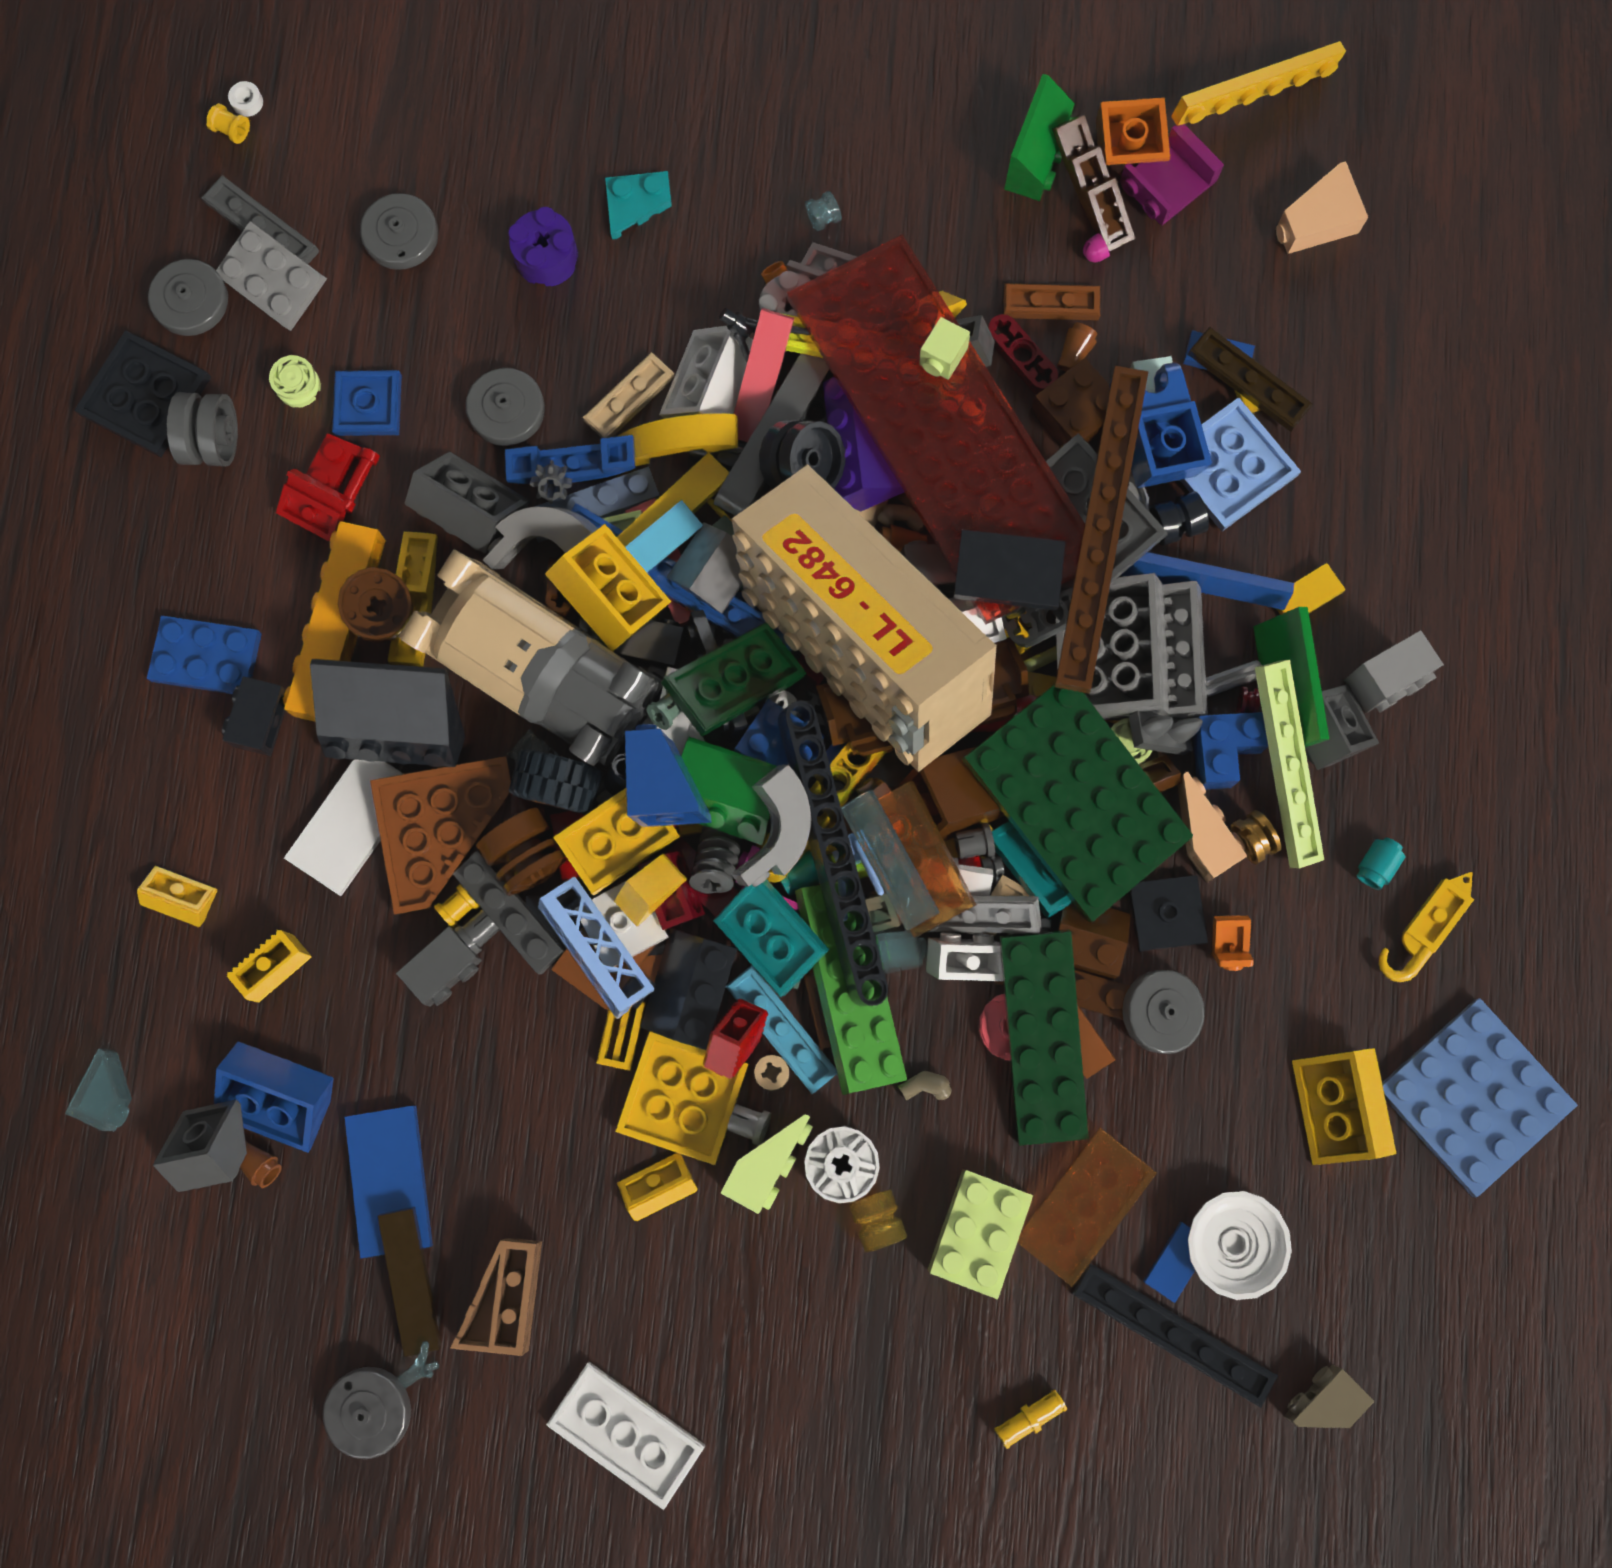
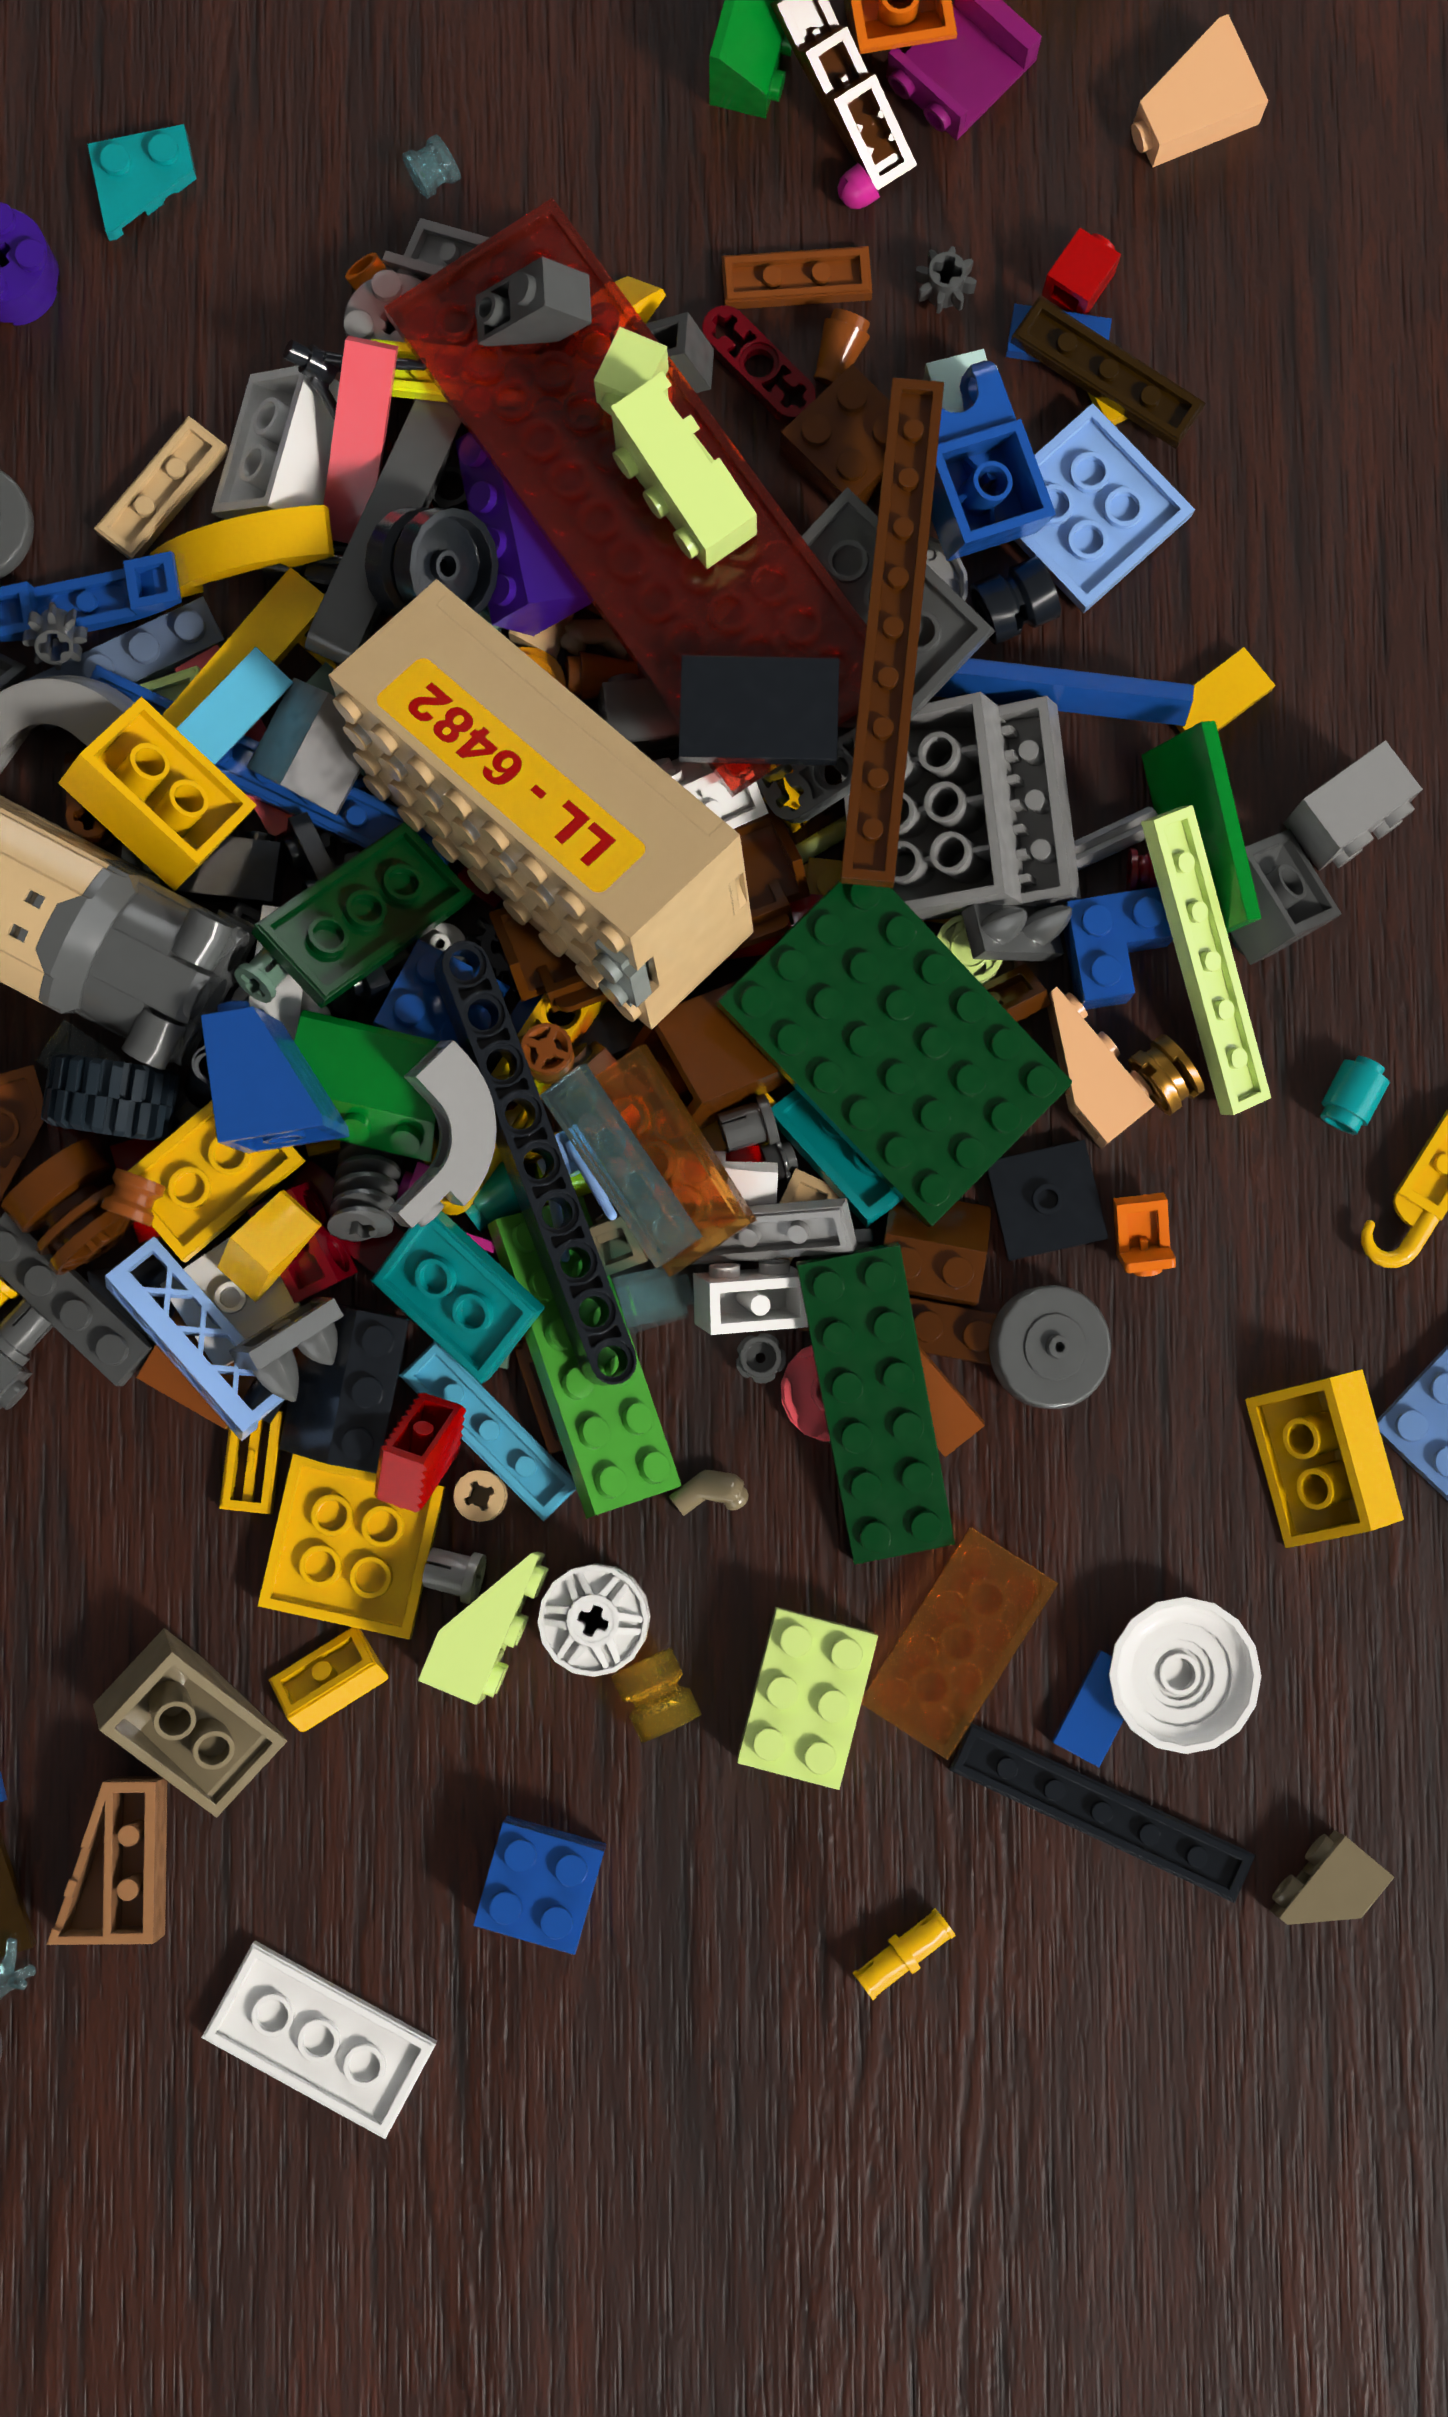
camera: 10 degrees left, 5 degrees up
none -> dark tan slope [93,1628,287,1818]
none -> dark orange wheel [100,1168,166,1227]
none -> dark grey tile [229,1297,344,1402]
none -> blue brick [473,1815,607,1955]
none -> dark grey slope [475,256,592,346]
none -> dark orange wheel [521,1023,575,1084]
none -> yellowish green wedge [611,371,757,569]
none -> dark grey plate [736,1333,786,1384]
none -> dark grey gear [914,246,977,314]
none -> red brick [1042,227,1121,315]

